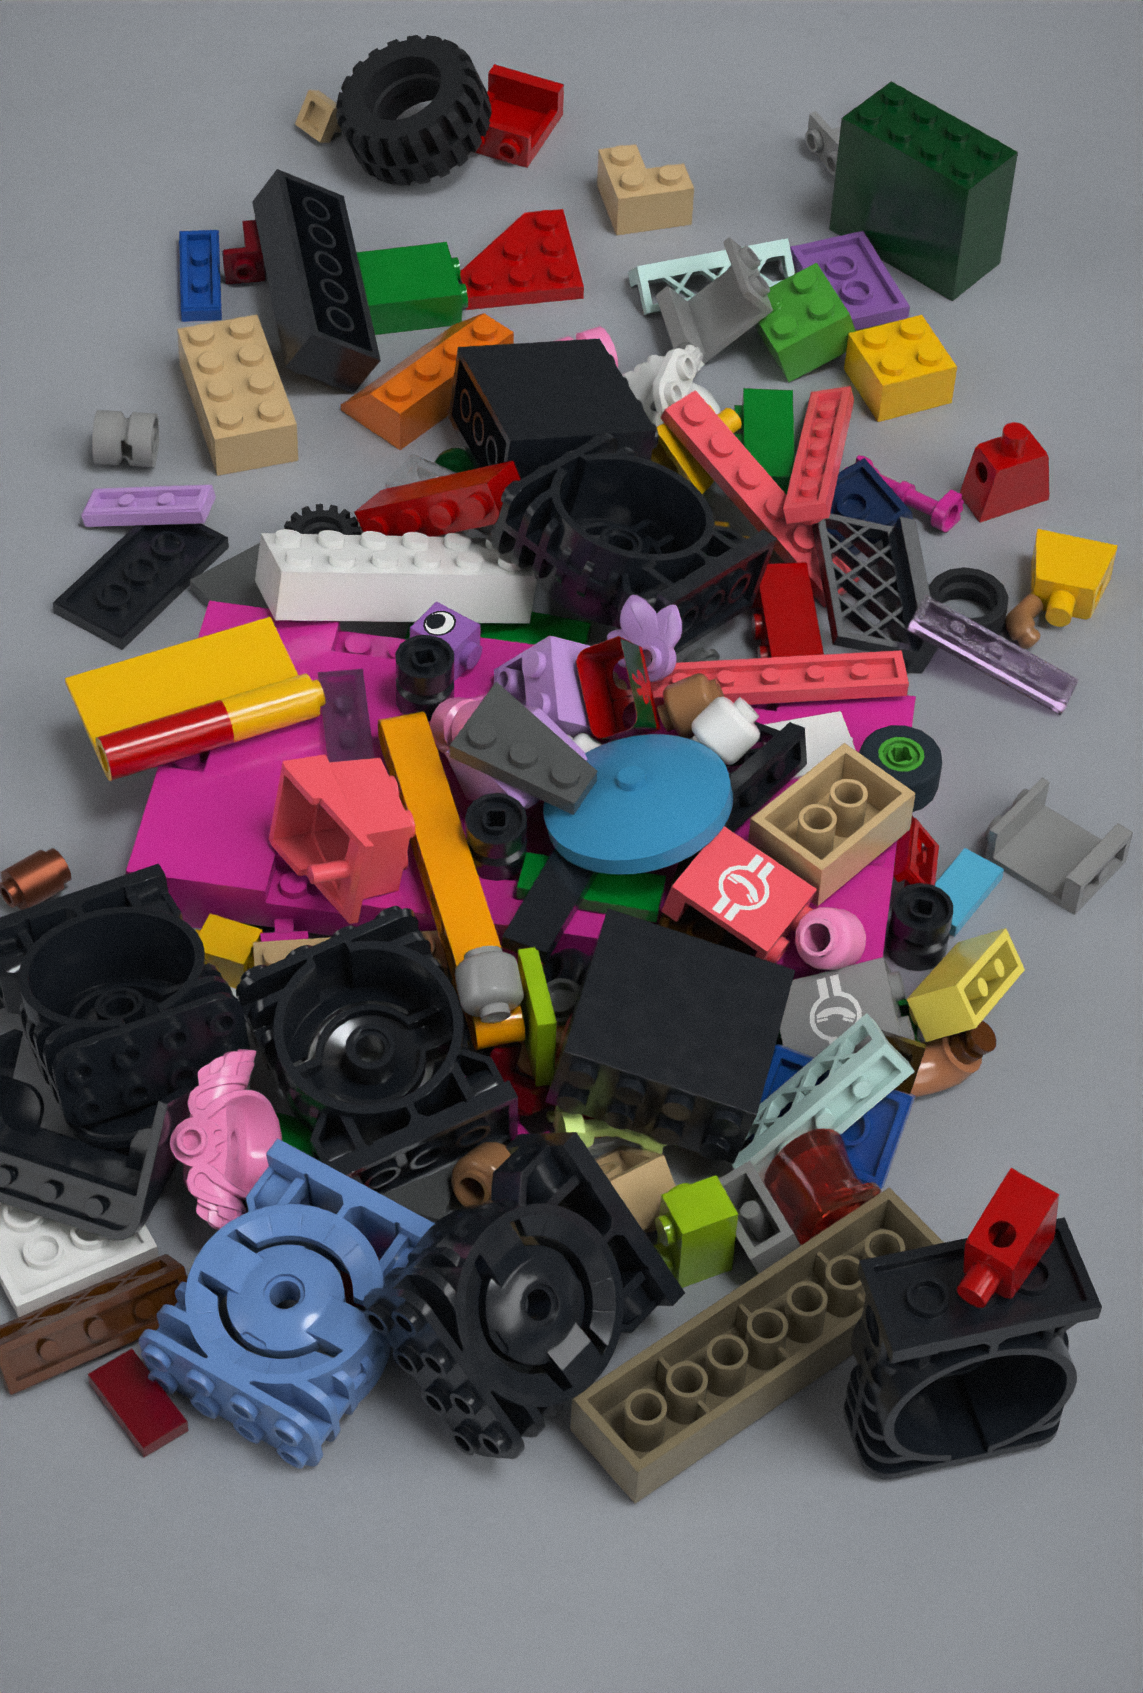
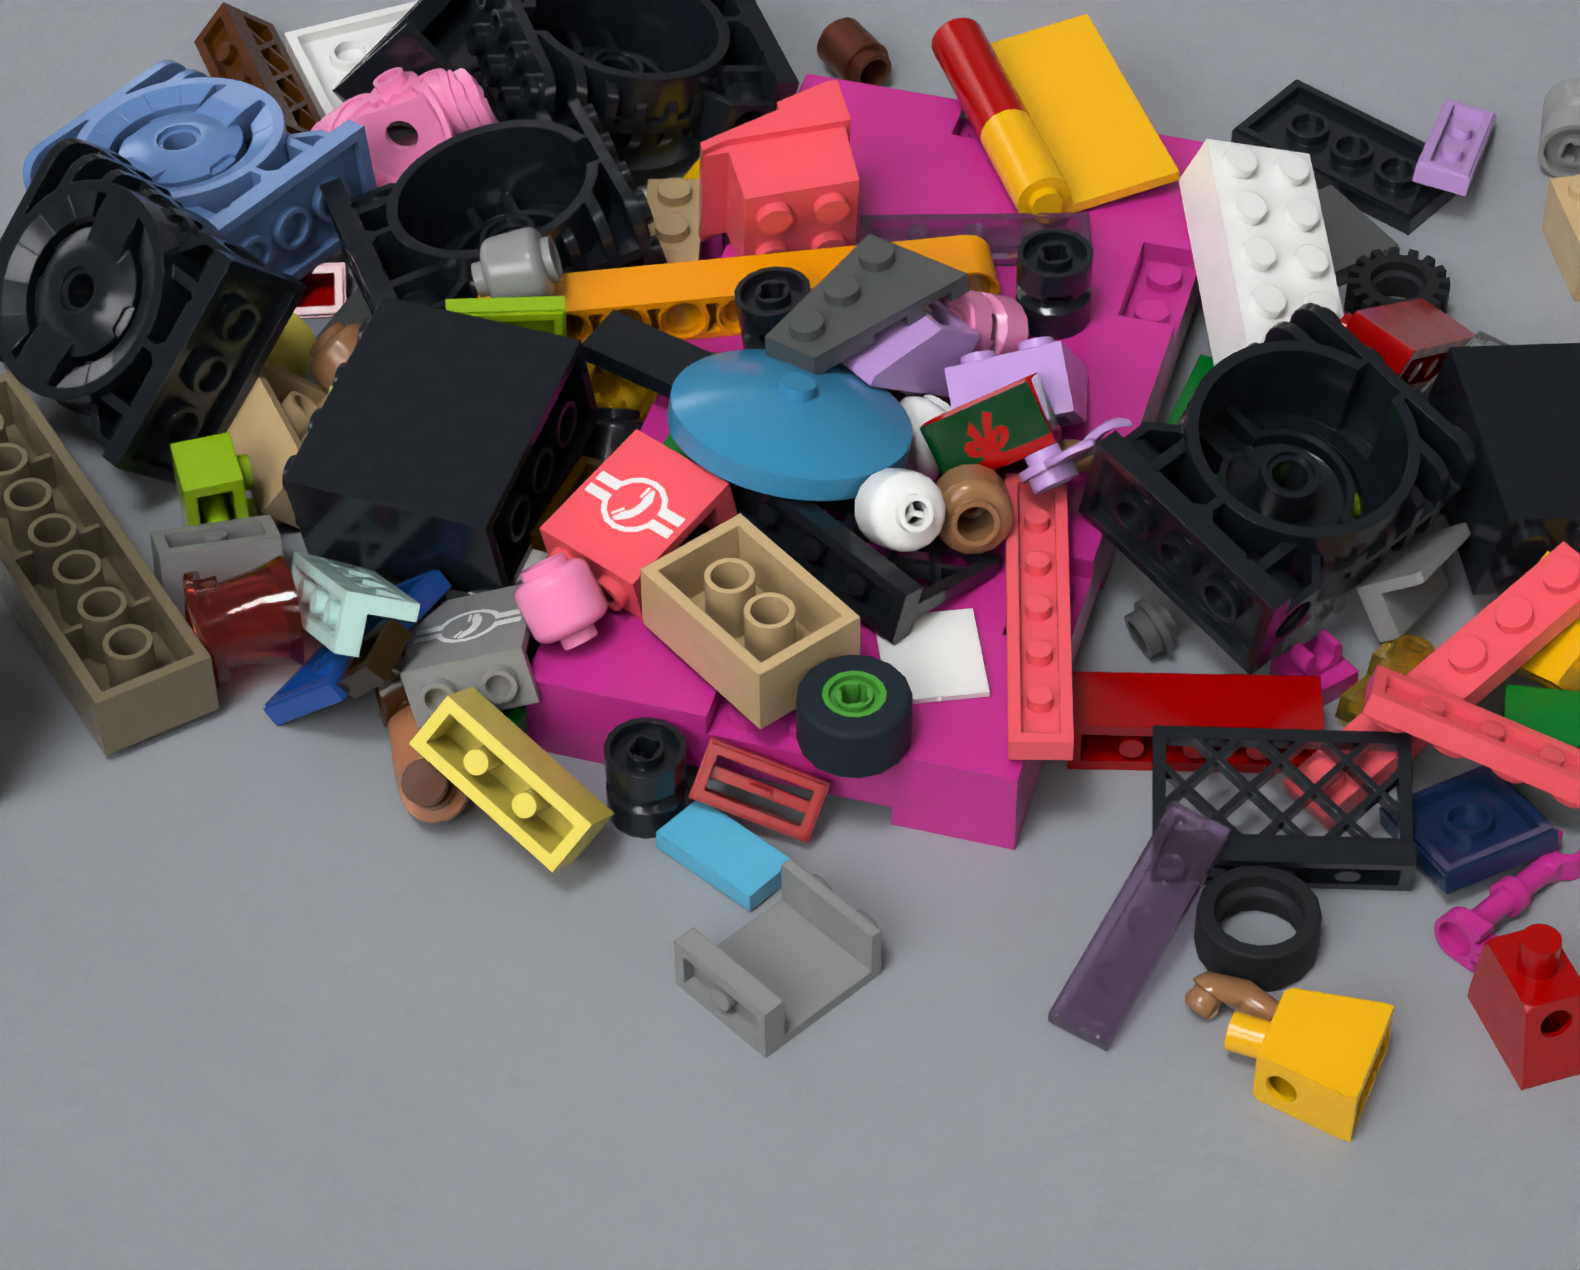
camera: 100 degrees right, 5 degrees down
medium lavender brick [410,601,482,681] -> none

